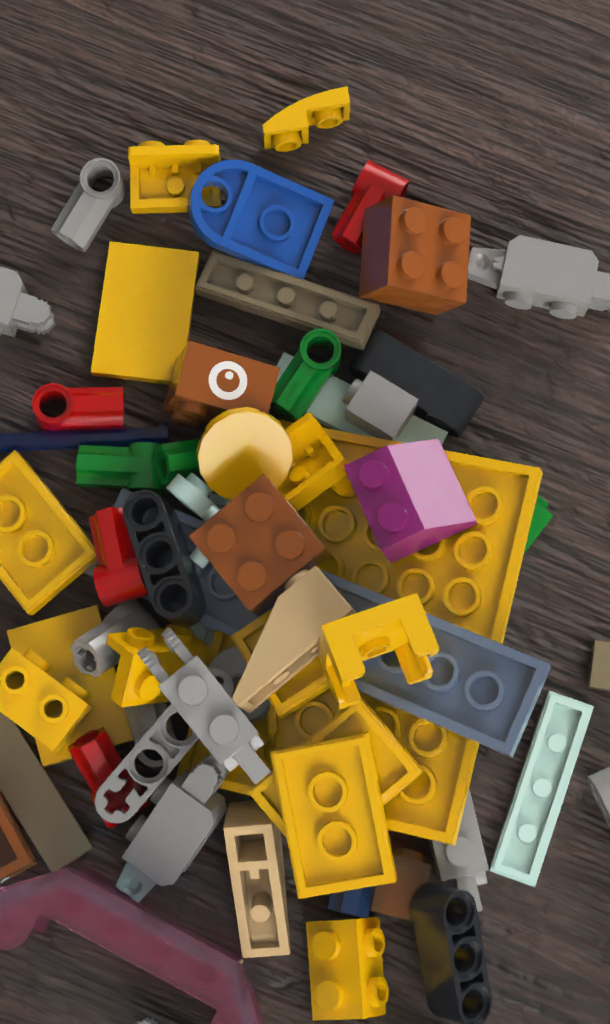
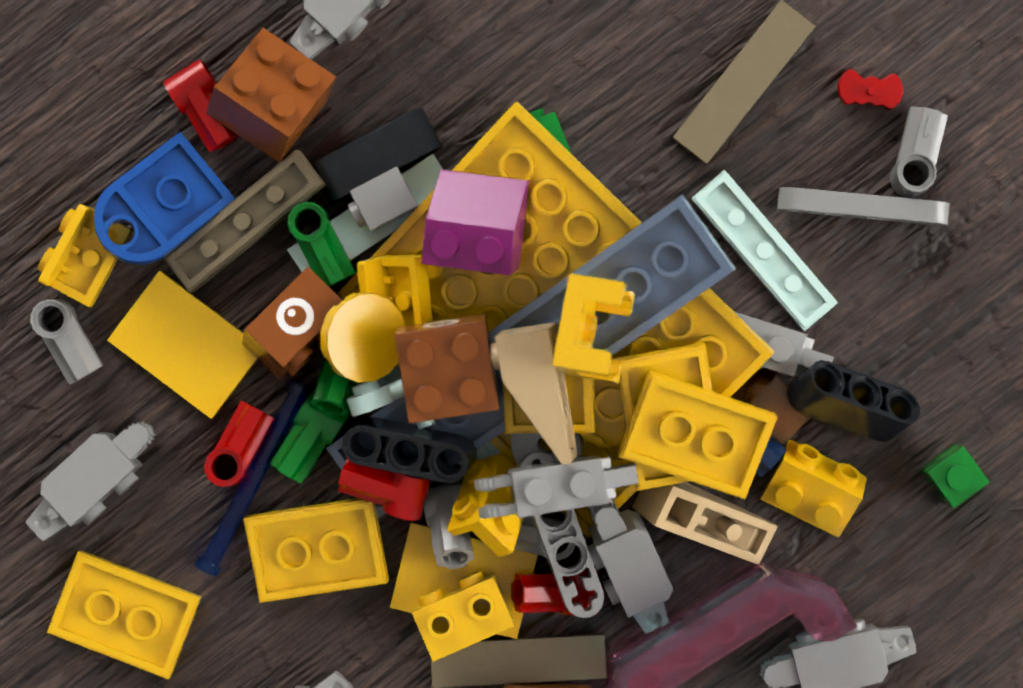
camera: 55 degrees left, 10 degrees up
yellow slope [263,86,350,152] -> none

